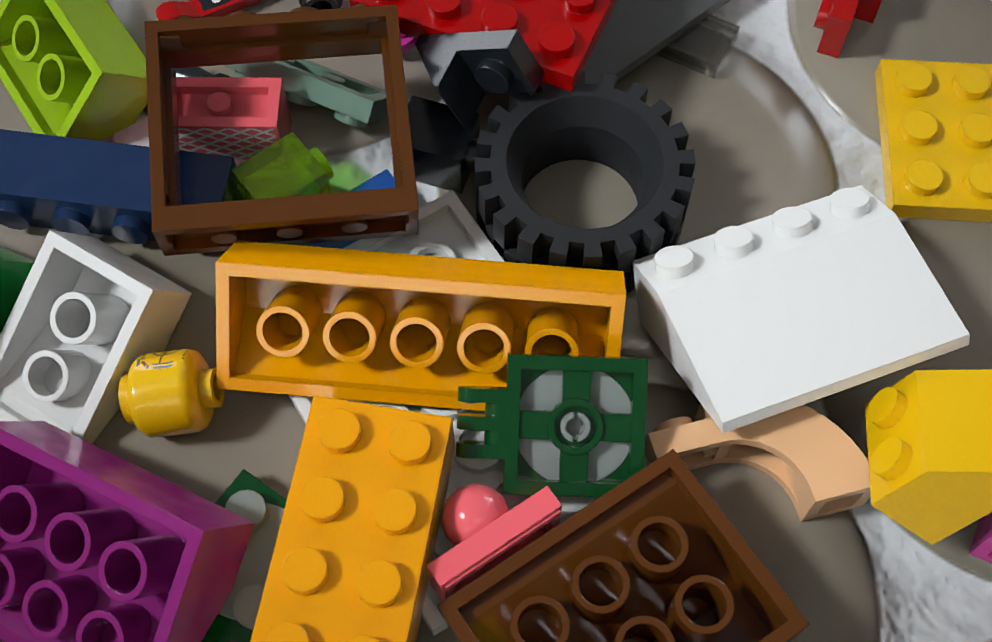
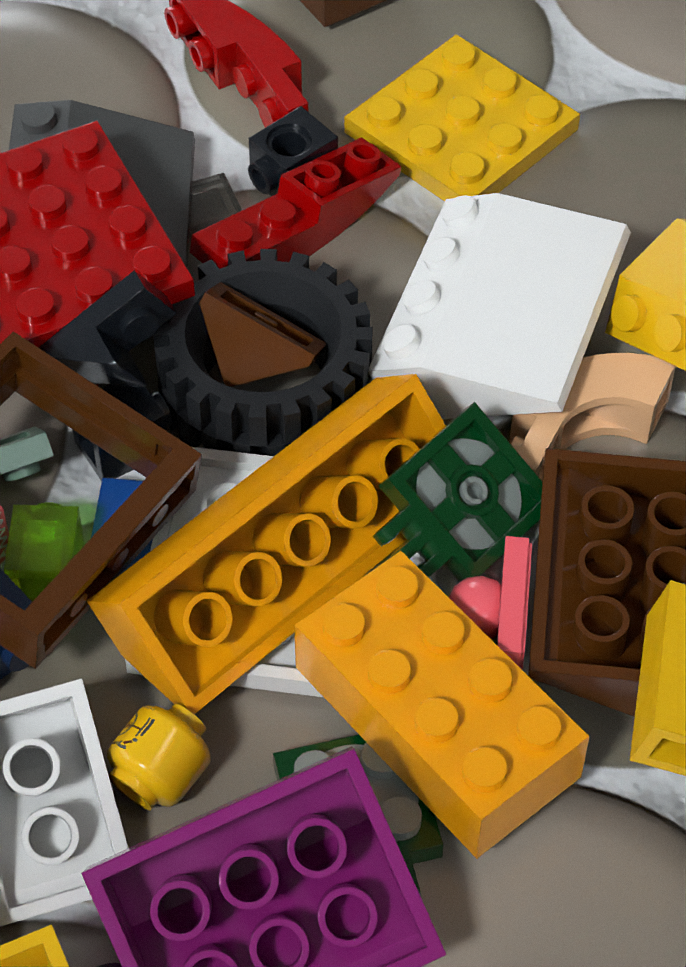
camera: 50 degrees left, 10 degrees down
none -> red slope [189,137,402,269]
none -> reddish brown slope [200,282,327,387]
none -> black brick [248,106,338,196]

